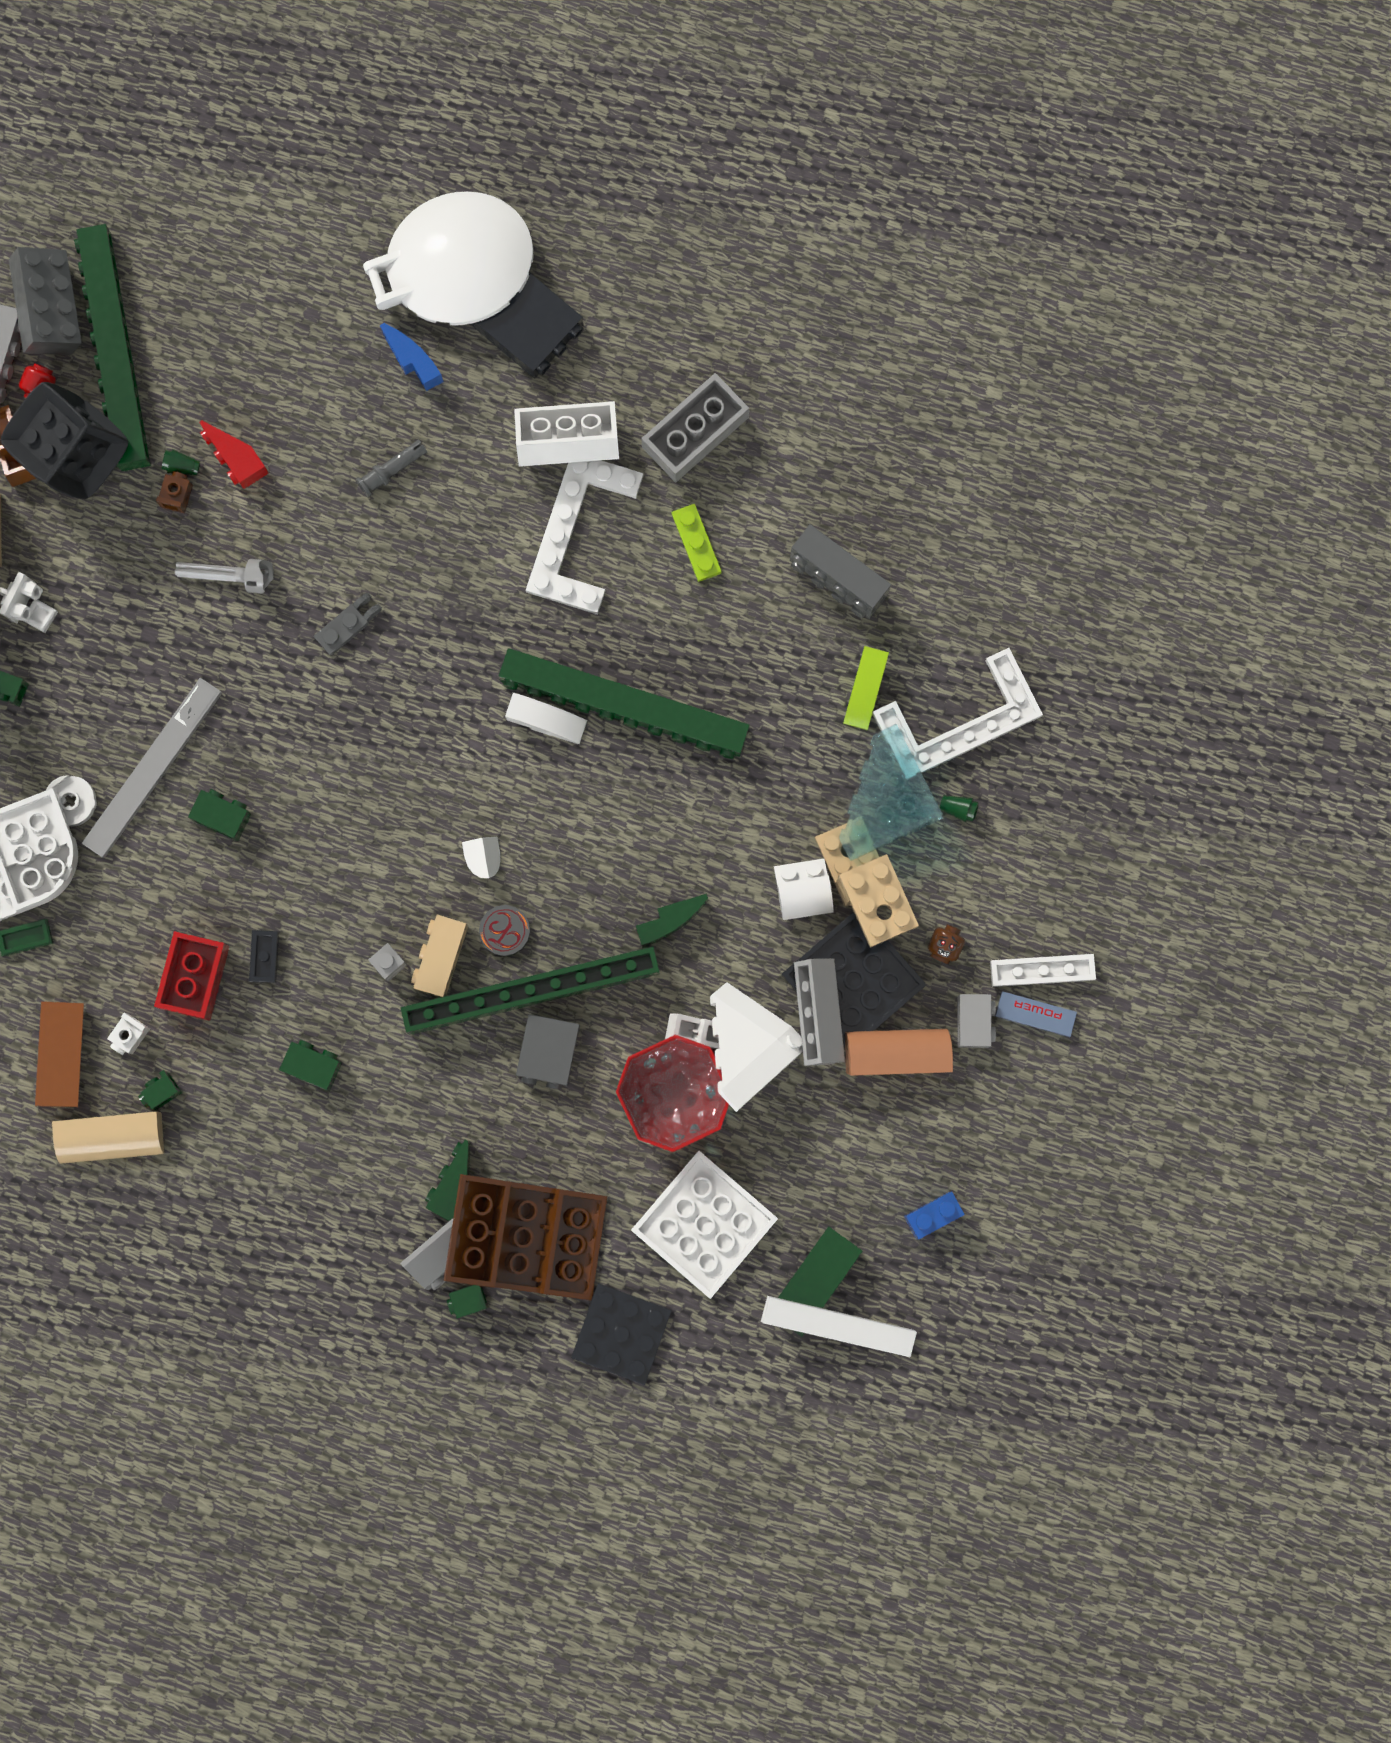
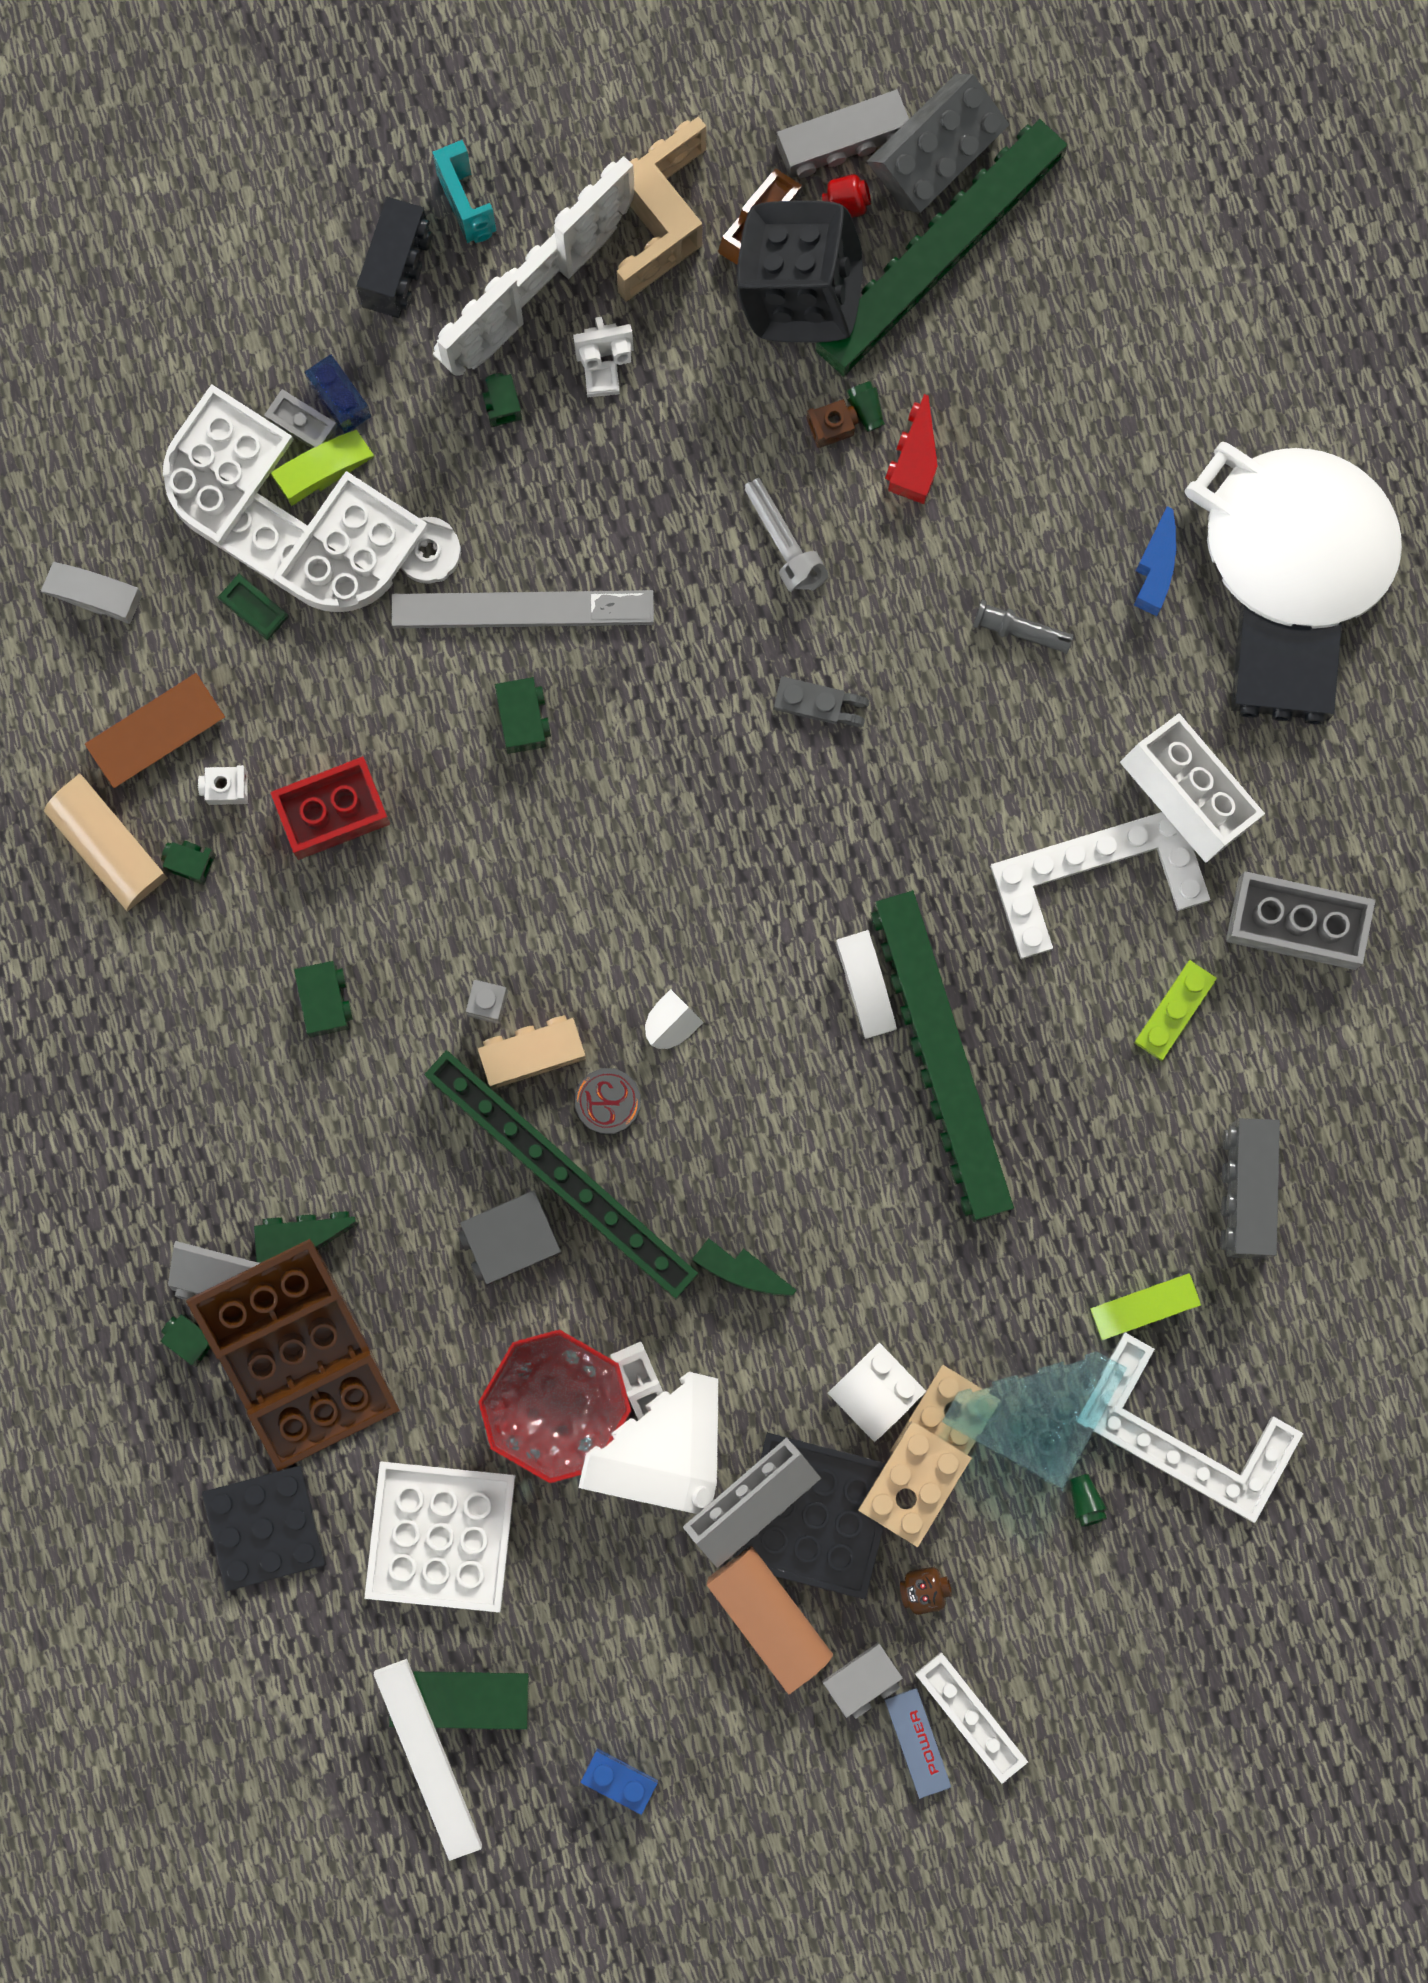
camera: 55 degrees right, 0 degrees up
black plate [249,930,279,983] -> none

